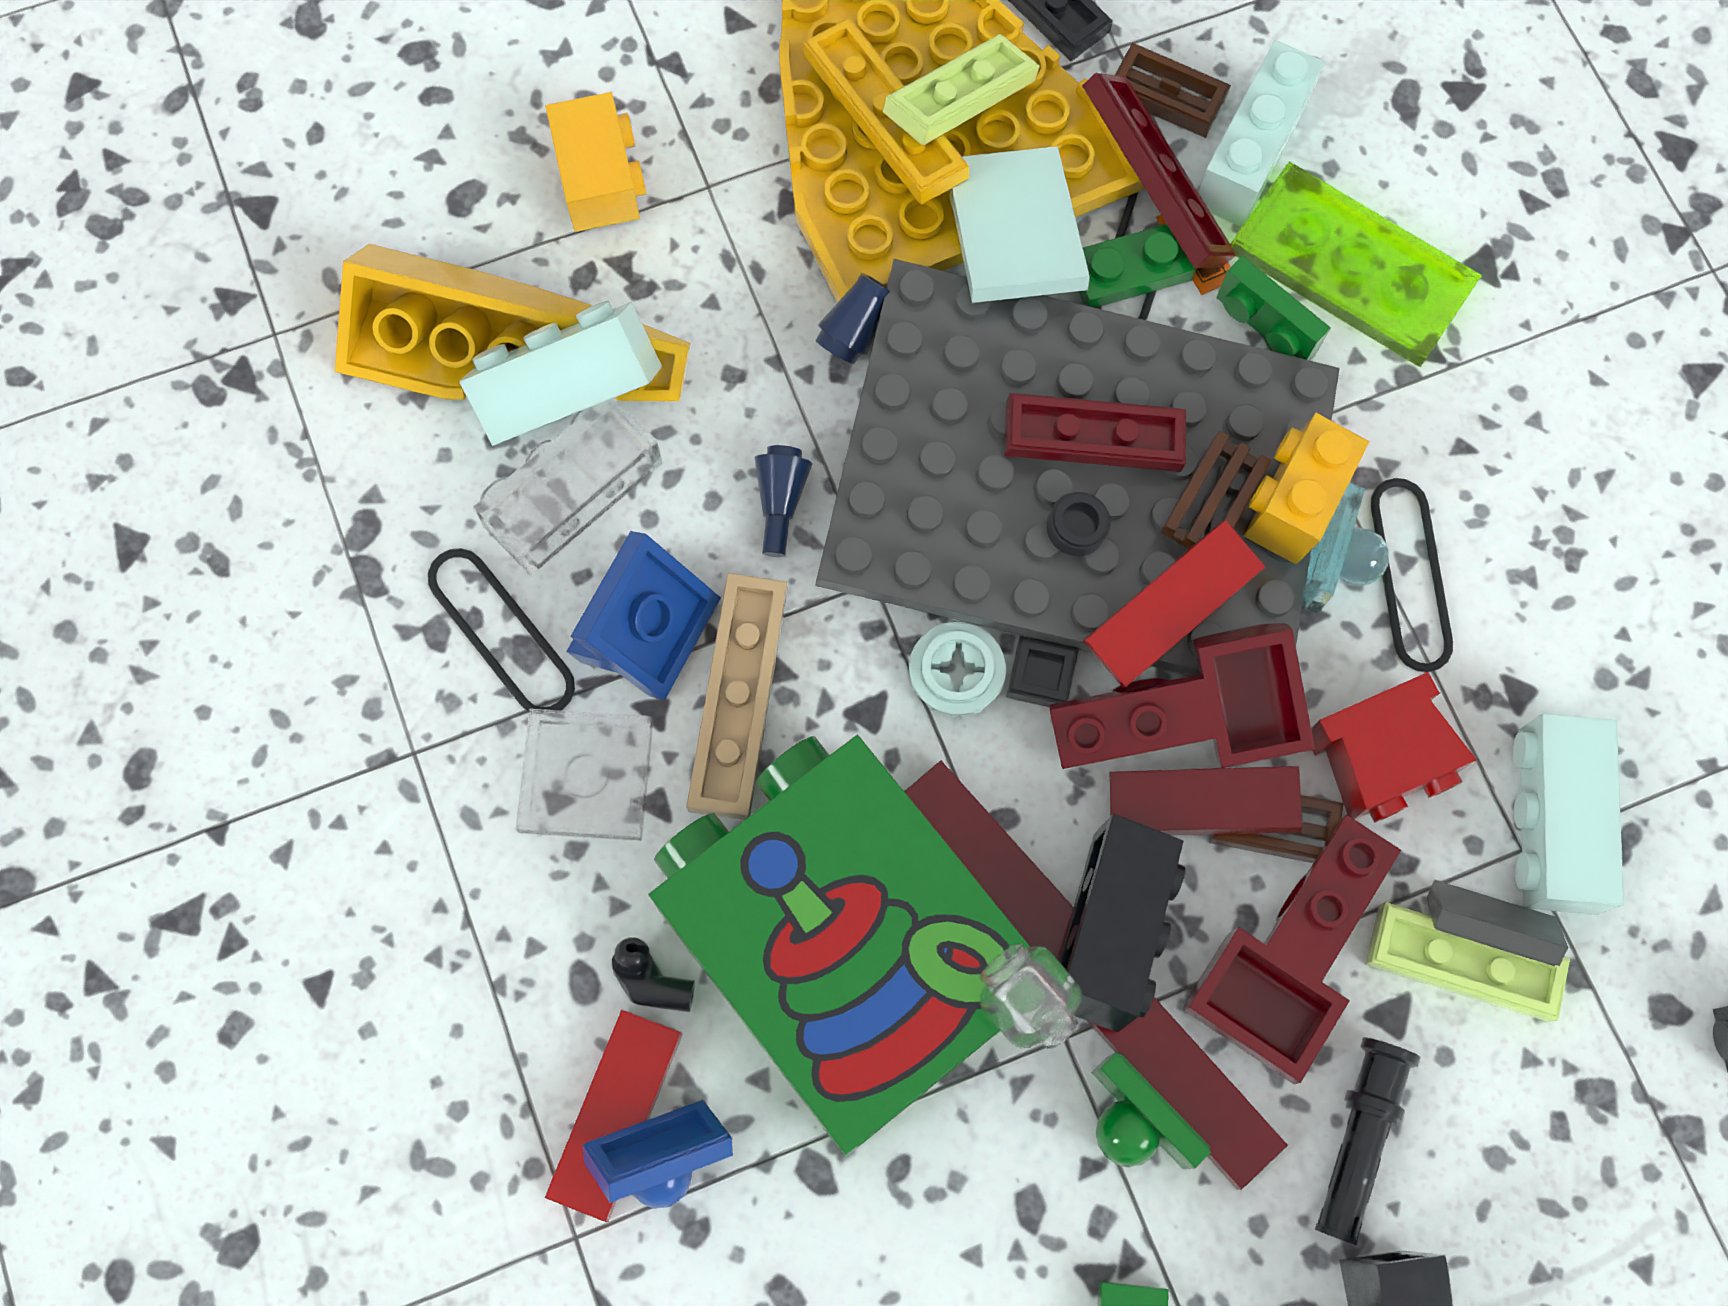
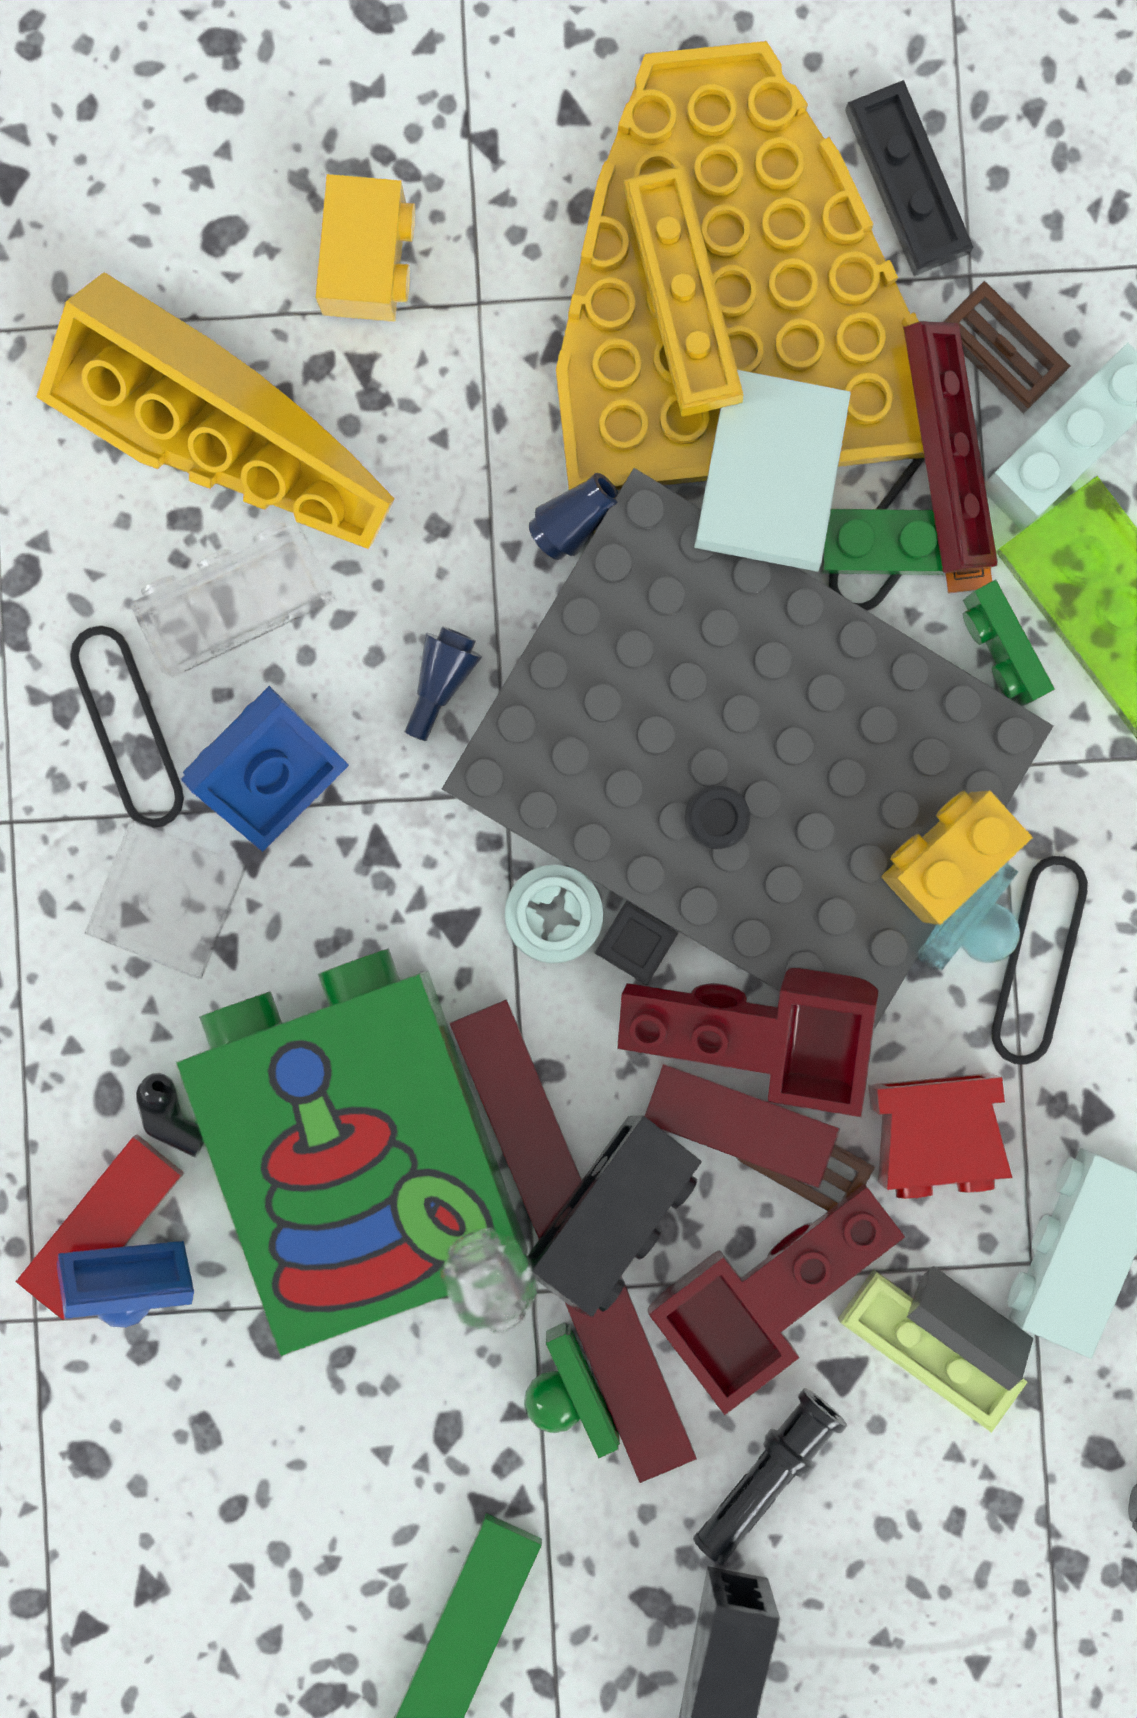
camera: 20 degrees right, 15 degrees up
light aqua brick [459,301,662,446] -> none
tan plate [686,573,788,820] -> none
yellowish green tile [883,34,1040,146] -> none
dark red tile [1004,393,1186,472] -> none
red tile [1082,520,1265,687] -> none
reddish brown tile [1160,430,1272,549] -> none

